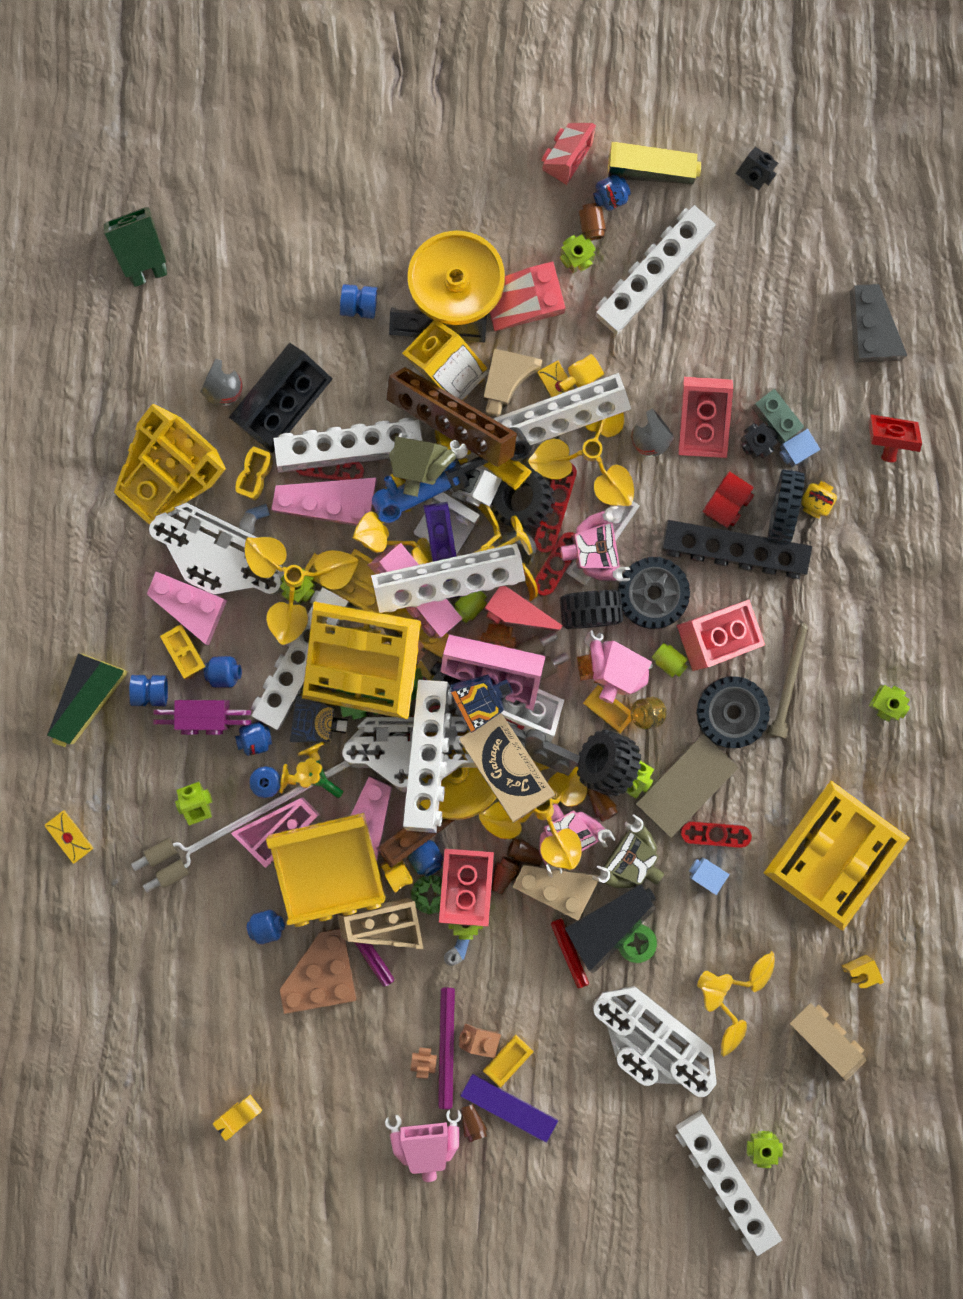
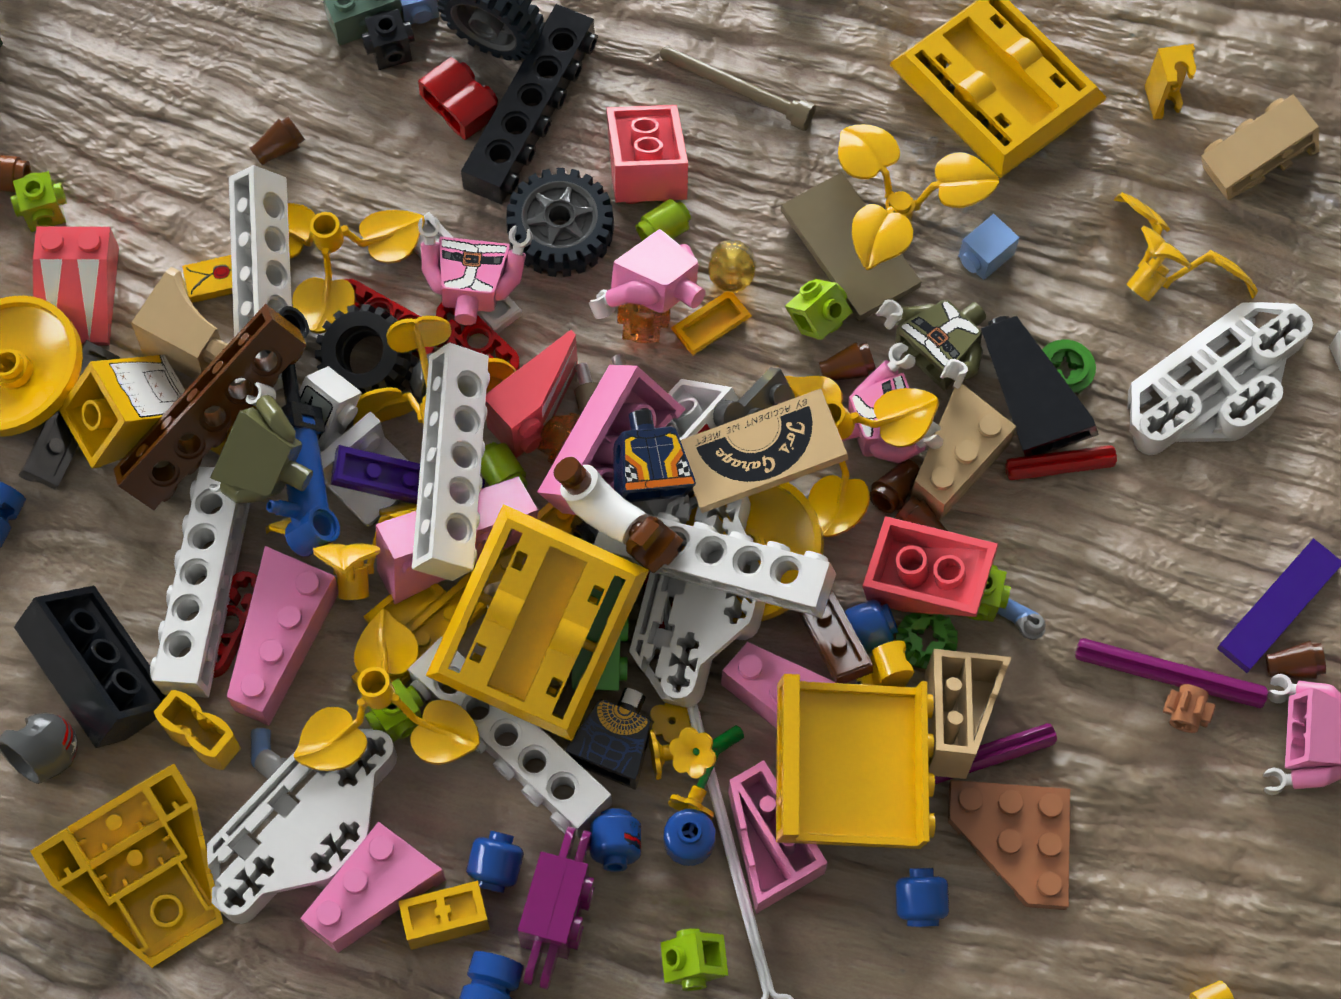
camera: 75 degrees left, 20 degrees down
nougat bracket [459,1024,501,1058] -> none
yellow tile [483,459,532,490] -> none
yellow tile [483,1034,534,1088] -> none
yellow piece [559,354,604,392] -> none
black tyre [560,590,623,629] -> none
black tyre [576,729,641,796] -> none
white brick [595,205,716,336] -> none
dark grey helmet [631,408,674,457] -> none
coral slope [678,377,733,458] -> none
red beam [680,821,752,848] -> none
wheel [696,676,770,748] -> none
none -> reddish brown cone [250,116,305,165]
none -> piece [553,457,683,574]
none -> yellow plant [650,703,692,744]
none -> yellow plant [838,124,999,270]

